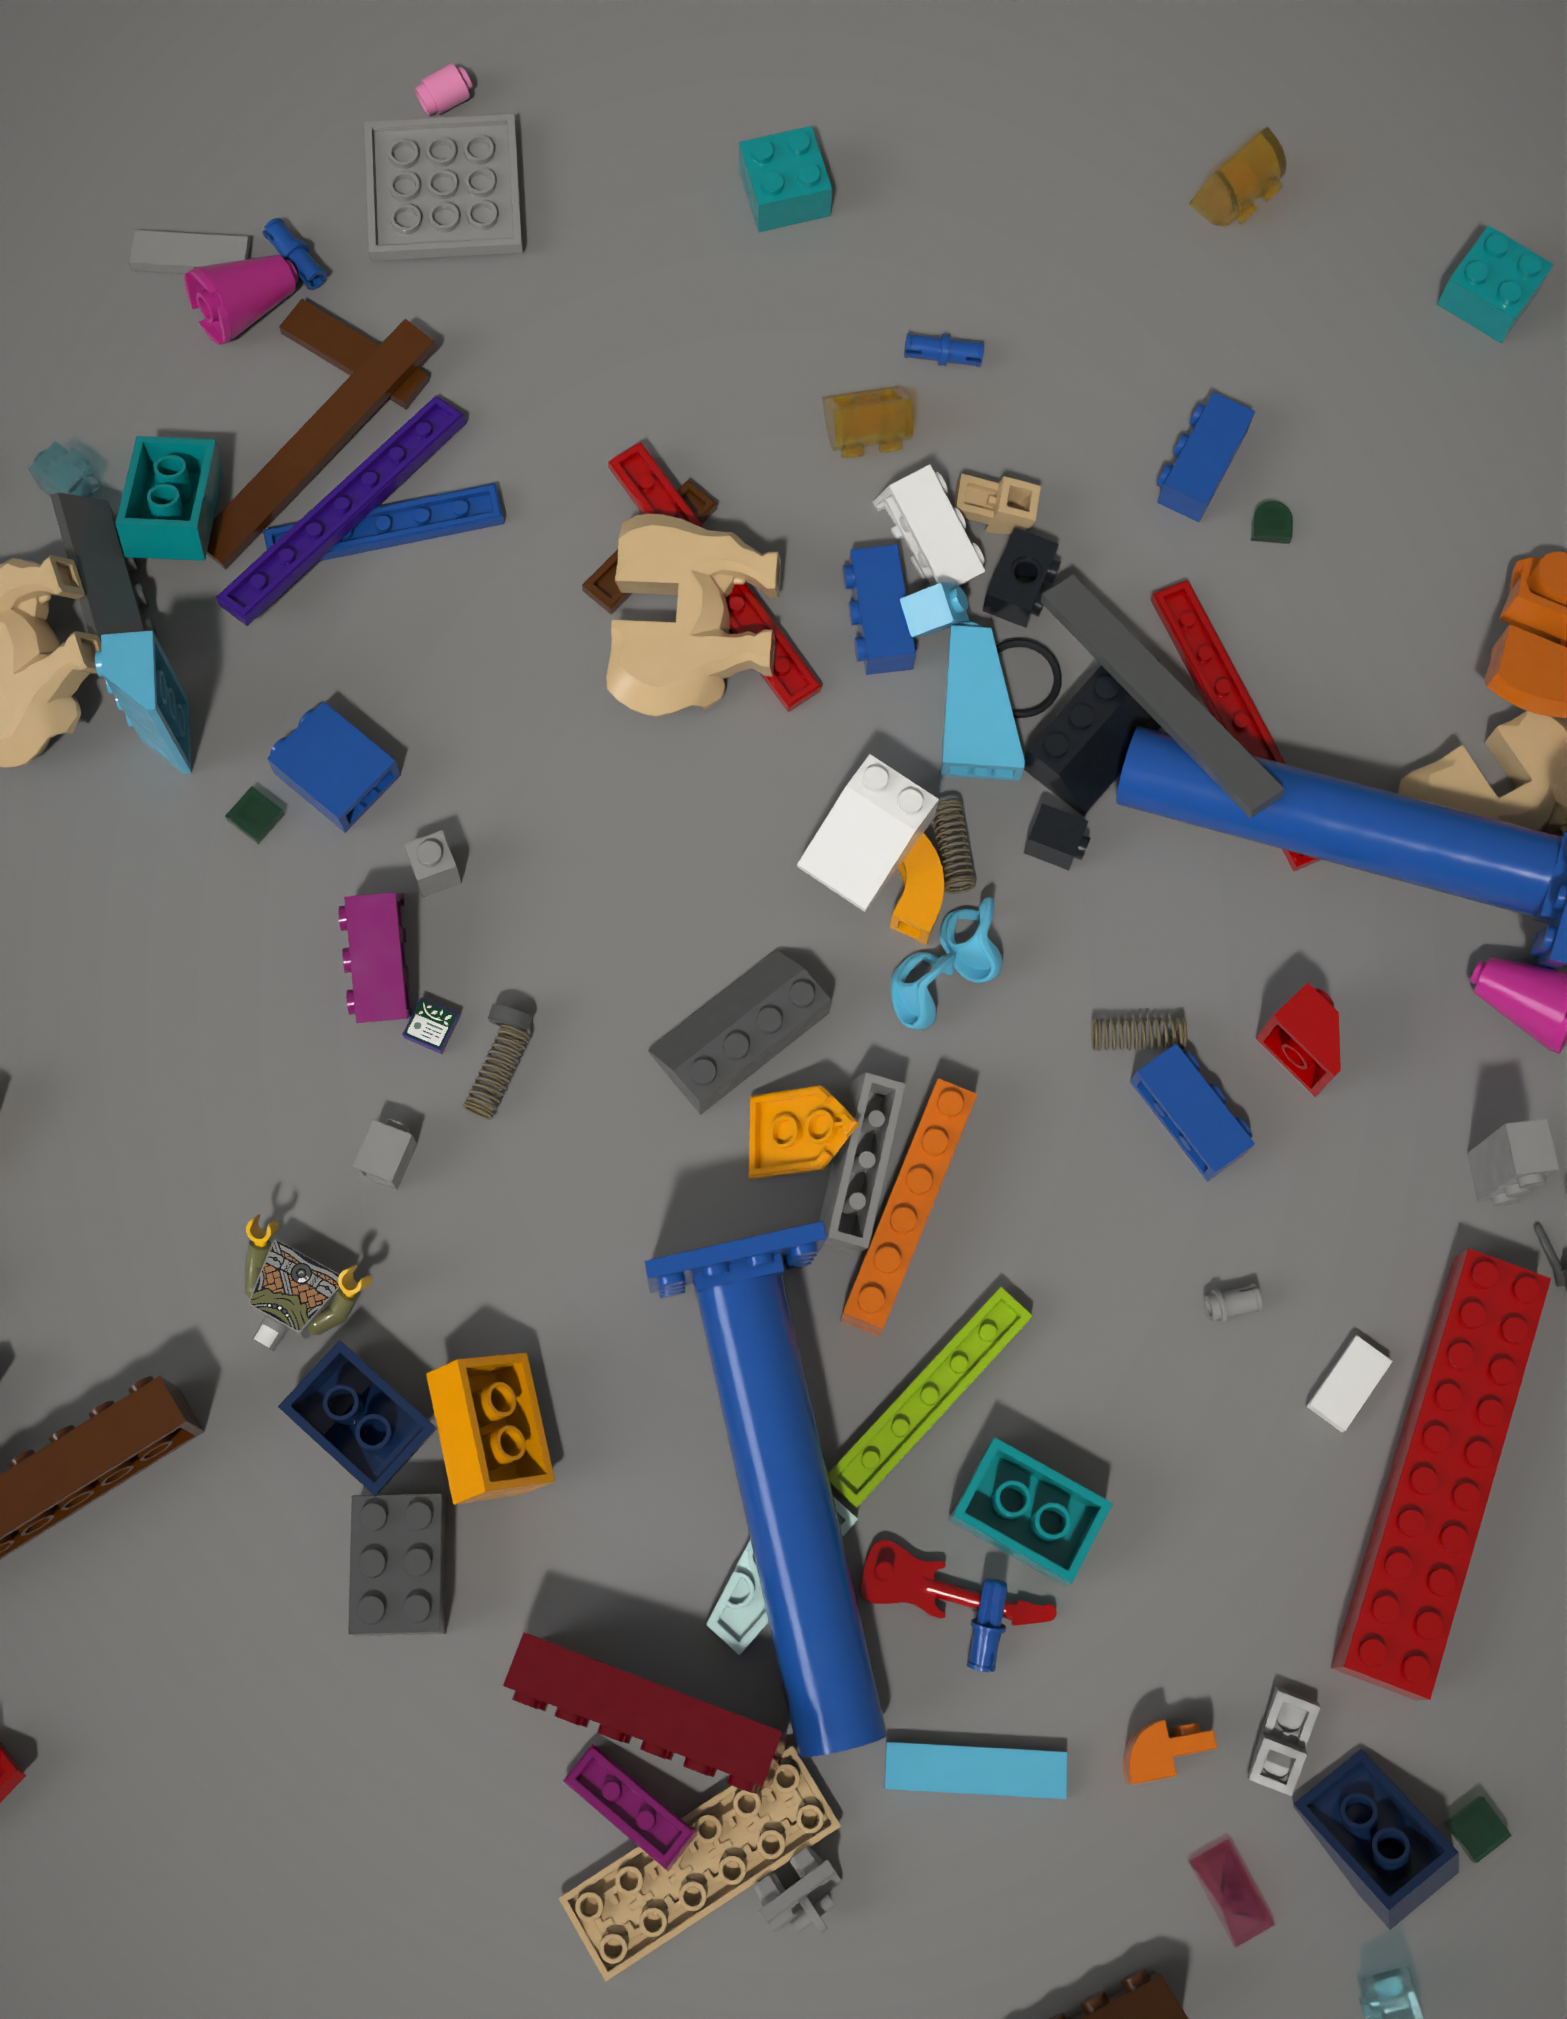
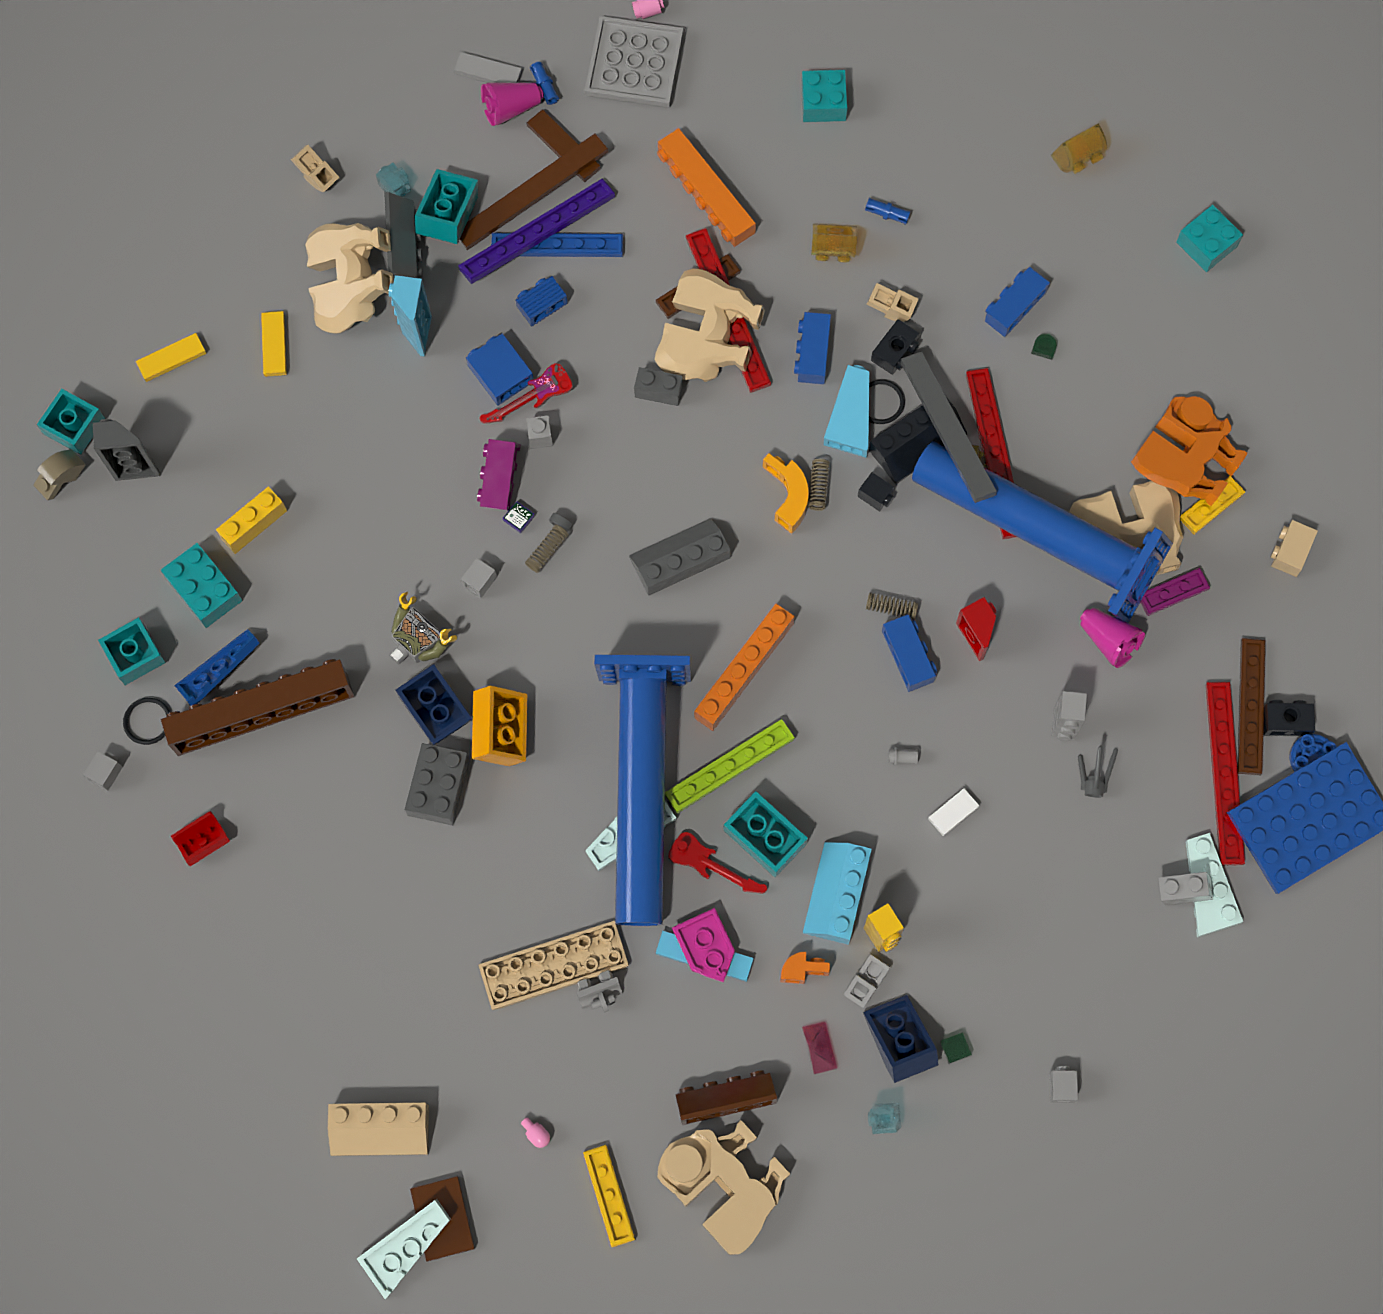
camera: 20 degrees right, 0 degrees up
clear green tile [225,786,285,845] -> none
dark red brick [503,1632,790,1794] -> none
magenta tile [563,1744,697,1872] -> none
light orange tile [749,1085,860,1179] -> none
white slope [797,754,939,912] -> none
light grey brick [819,1072,906,1254] -> none
white wedge [872,464,985,587] -> none
medium azure piece [891,952,956,1030] -> none
medium azure brick [899,582,969,637] -> none
medium azure piece [939,897,1003,983] -> none
blue axle [967,1578,1007,1672] -> none
red brick [1331,1248,1552,1700] -> none
none -> red piece [479,363,573,424]
none -> blue brick [515,276,568,327]
none -> dark grey brick [634,367,683,406]
none -> orange brick [657,128,756,247]
none -> dark pink tile [672,908,735,983]
none -> medium azure slope [803,842,872,945]
none -> yellow brick [864,903,904,952]

